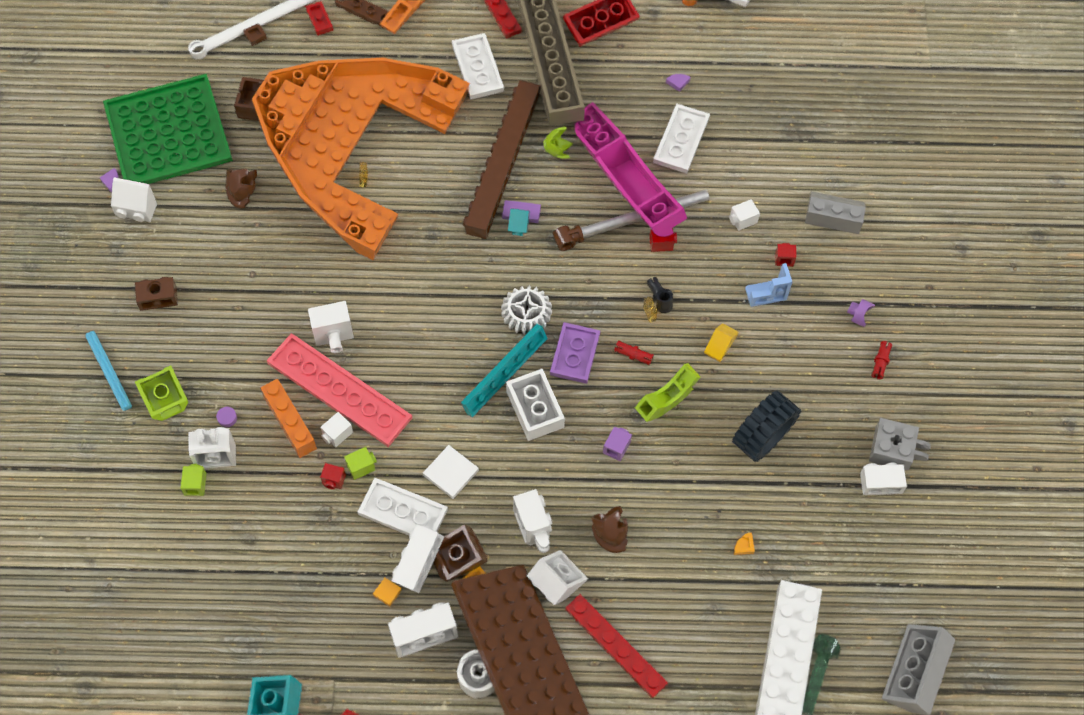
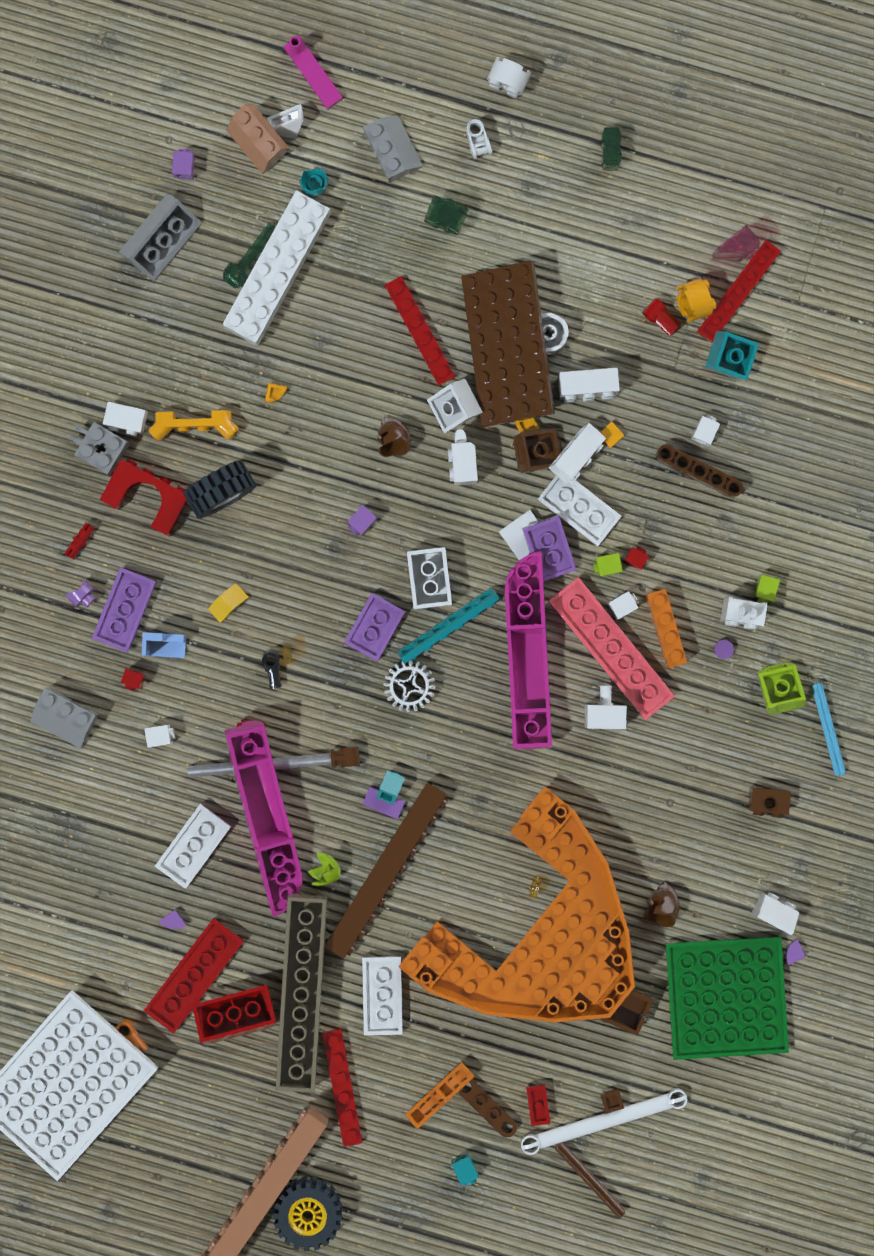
camera: 165 degrees left, 25 degrees up
red pin [614,340,654,366] -> none
lime arch [635,363,701,422] -> none
none -> medium lavender plate [92,567,157,653]
none -> red arch [99,459,188,537]
none -> red plate [143,918,244,1034]
none -> light orange plate [149,410,238,441]
none -> dark pink slope [505,552,552,750]
none -> medium lavender plate [522,515,576,582]
none -> reddish brown beam [655,445,743,498]
none -> white brick [691,415,720,447]

